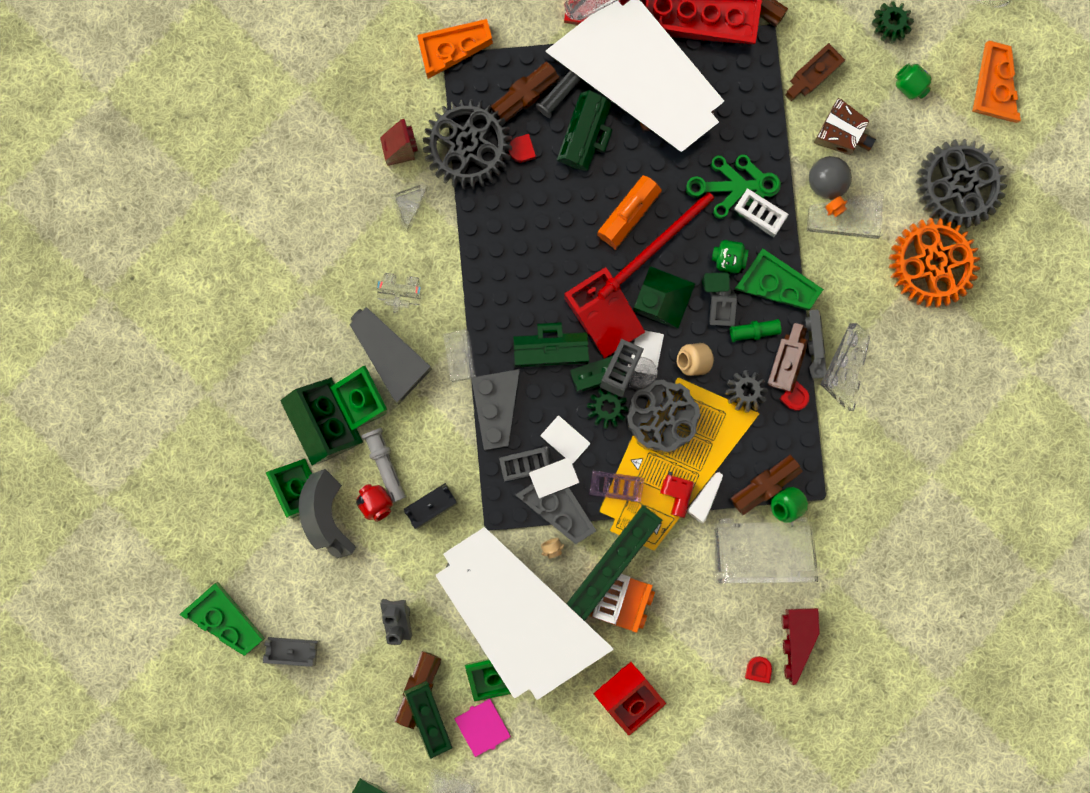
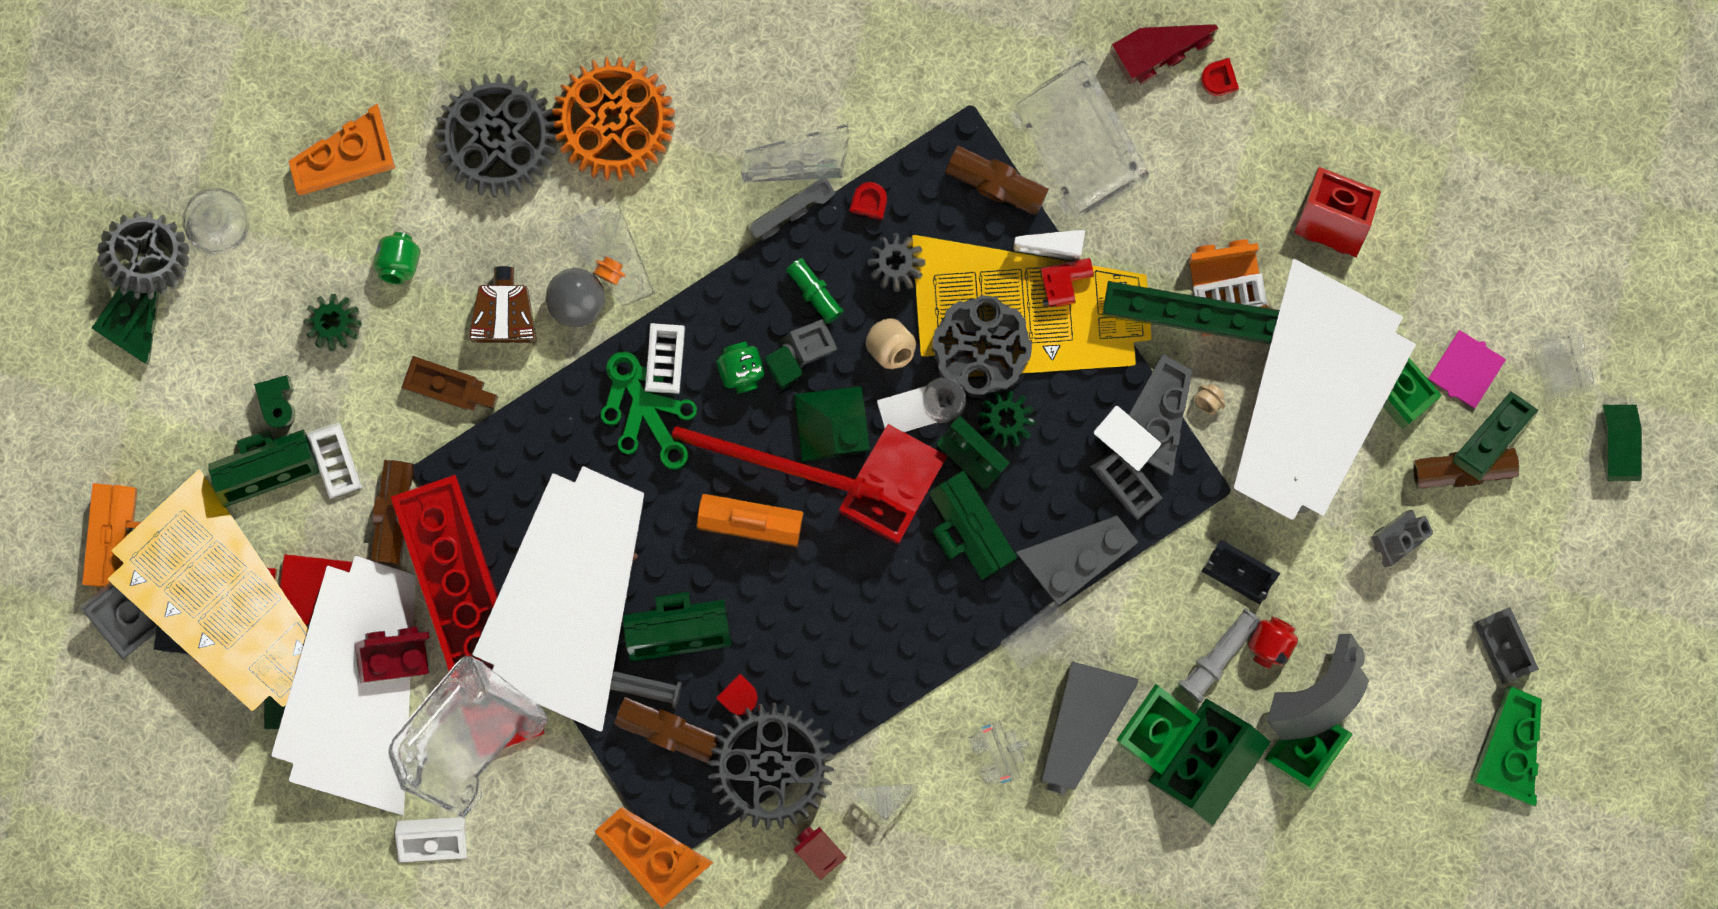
camera: 120 degrees left, 0 degrees up
white sticker [541,416,590,464] -> none
slope [589,470,644,502] -> none
dark grey slope [600,339,644,397] -> none
green wing [734,248,824,311] -> none
hinge [768,323,808,393] -> none
green head [771,487,808,523] -> none

